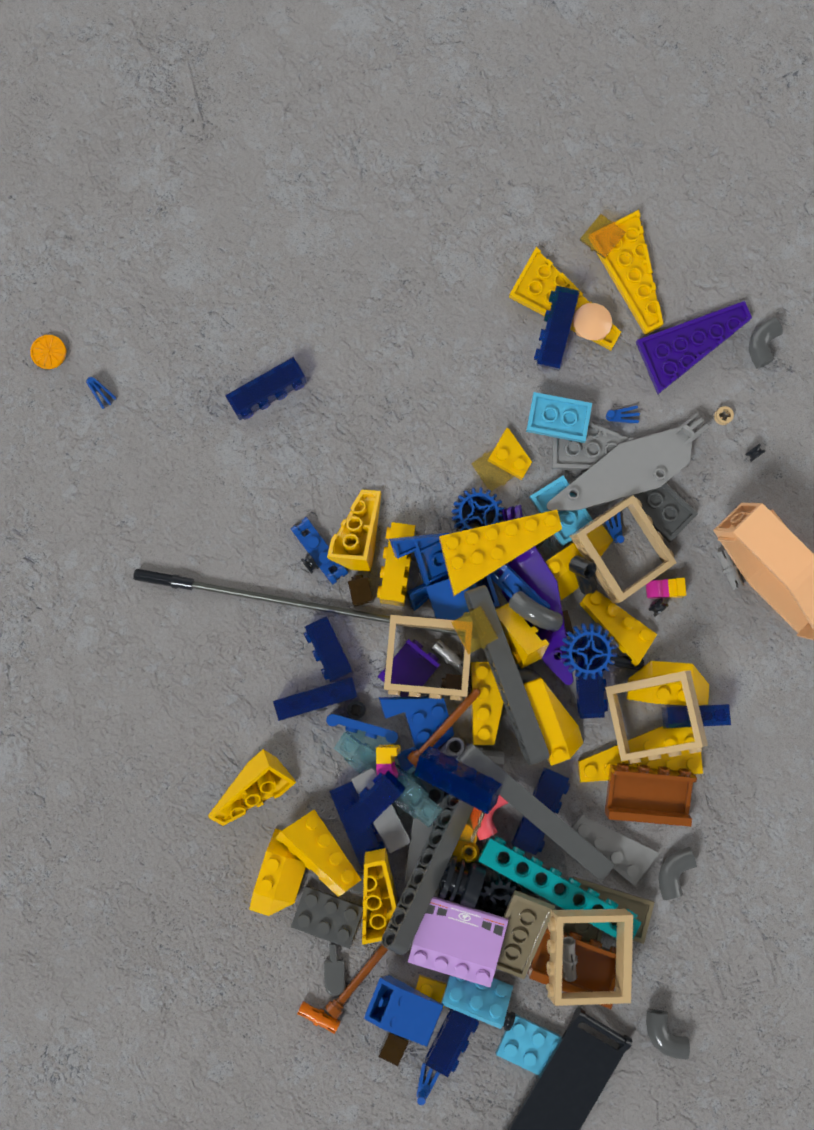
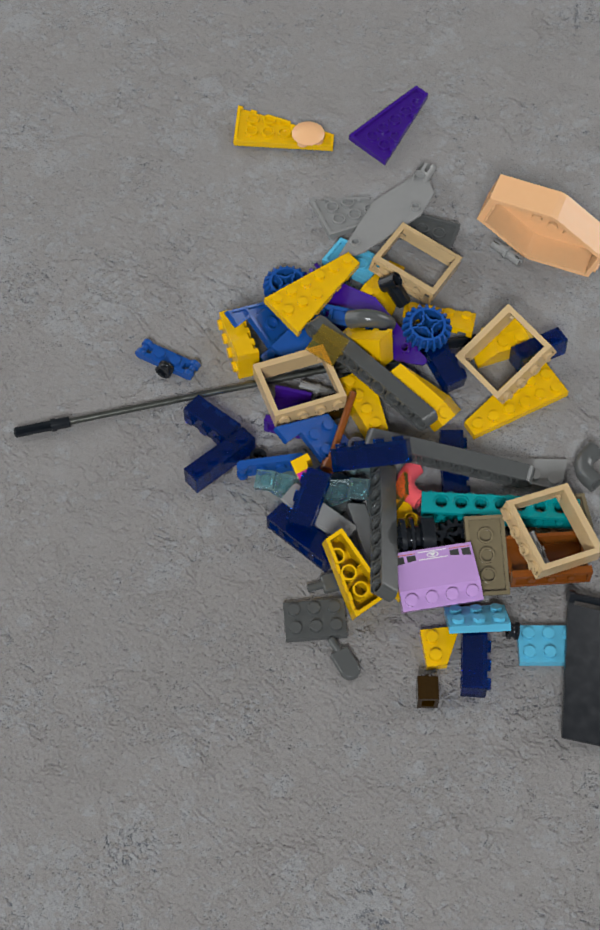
camera: 25 degrees left, 25 degrees down
yellow wedge [208,749,296,826] -> none
clear blue brick [225,357,307,421] -> none
yellow wedge [249,828,306,916] -> none
yellow wedge [275,809,361,897] -> none
orange pin [297,1001,341,1034] -> none
dark orange piece [325,945,389,1019] -> none
yellow wedge [327,490,381,572] -> none
dark brown brick [348,575,373,607] -> none
blue slope [364,975,444,1047] -> none
blue piece [417,1063,441,1105] -> none
clear yellow piece [471,450,515,492] -> none
yellow wing [488,428,532,480] -> none
medium azure plate [526,392,592,443] -> none
clear blue brick [534,286,580,371] -> none
clear yellow piece [580,214,626,259] -> none
yellow wing [588,210,664,335] -> none
blue piece [602,512,624,543] -> none
dark orange panel [605,763,697,827] -> none
blue piece [606,405,640,423] -> none
leg [646,578,687,599] -> none
black bush [648,598,669,617] -> none
tan bush [714,406,734,425] -> none
black bush [745,444,766,462] -> none
dark grey cylinder [749,317,783,369] -> none

